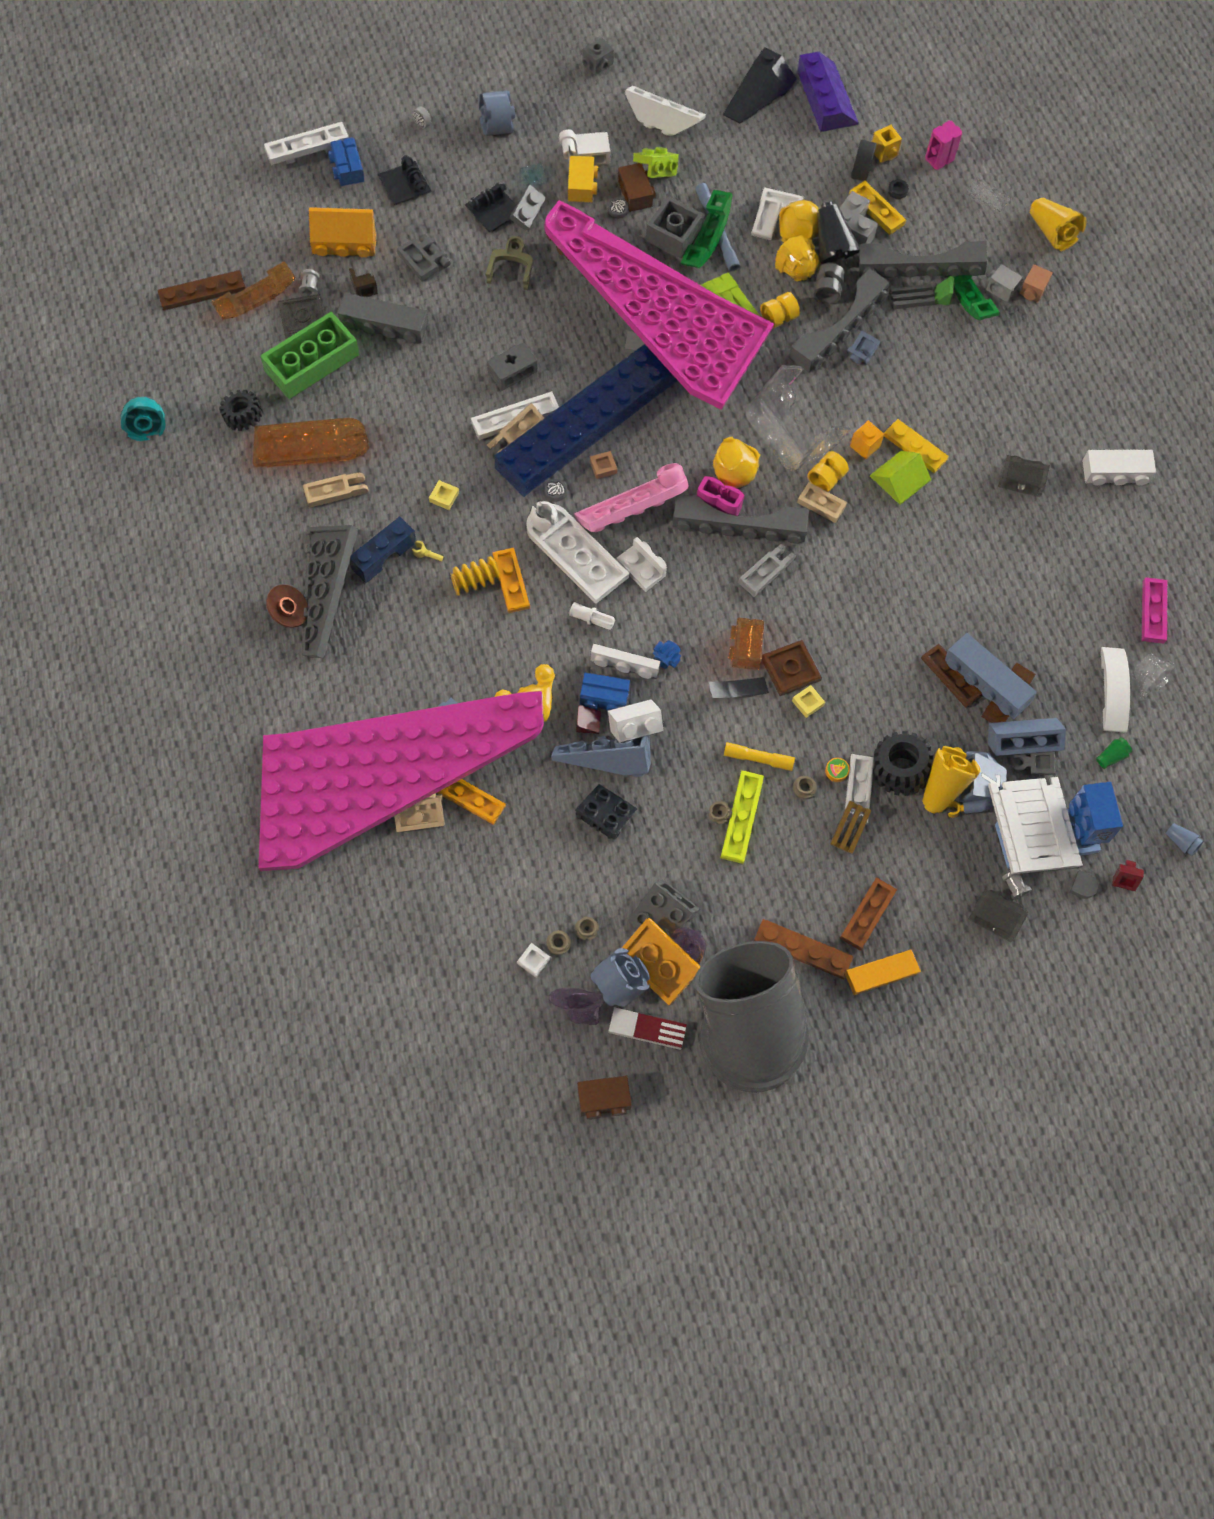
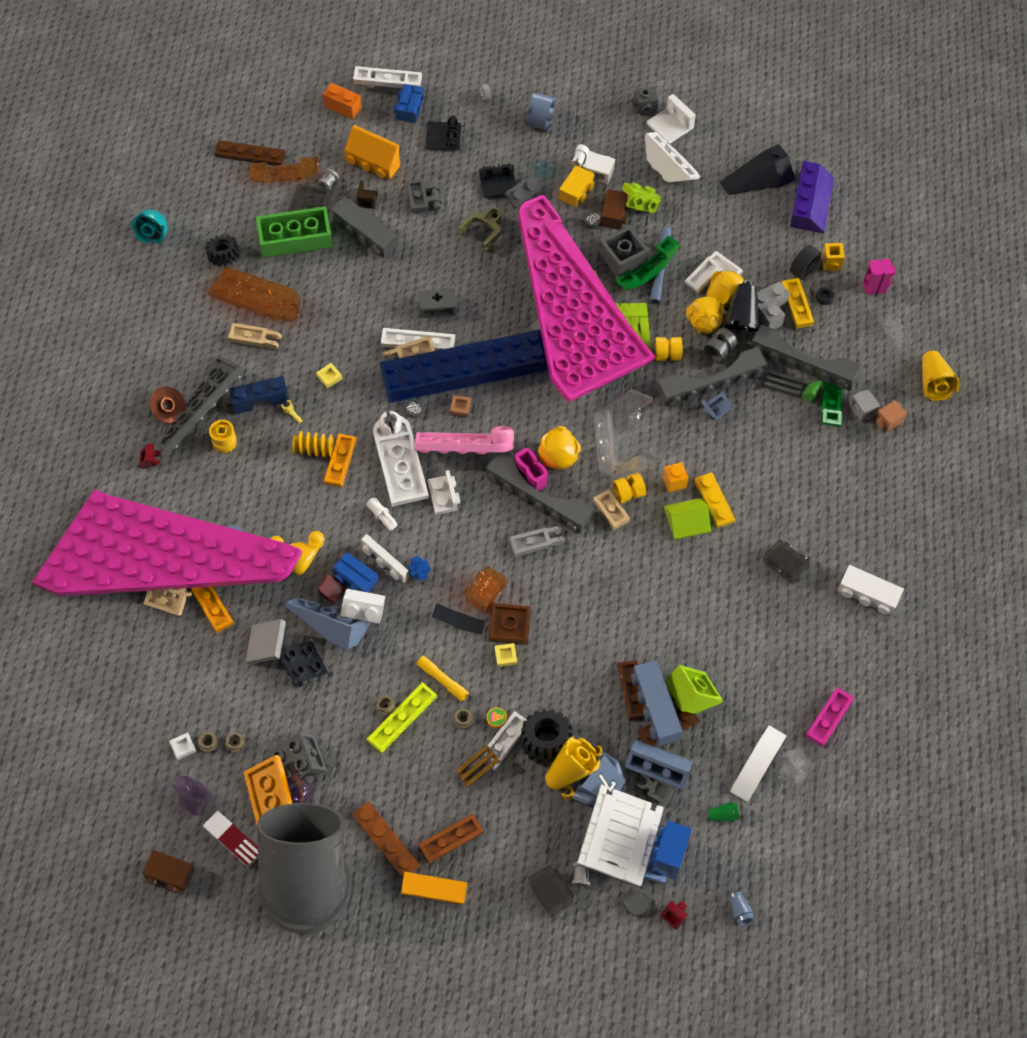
camera: 30 degrees right, 5 degrees down
sand blue brick [591,948,650,1006] -> none
none -> dark red tile [139,443,161,469]
none -> yellow wheel [209,420,237,453]
none -> light grey tile [246,619,286,664]
none -> orange brick [323,83,362,120]
none -> white bracket [647,94,696,144]
none -> lime slope [665,665,723,714]

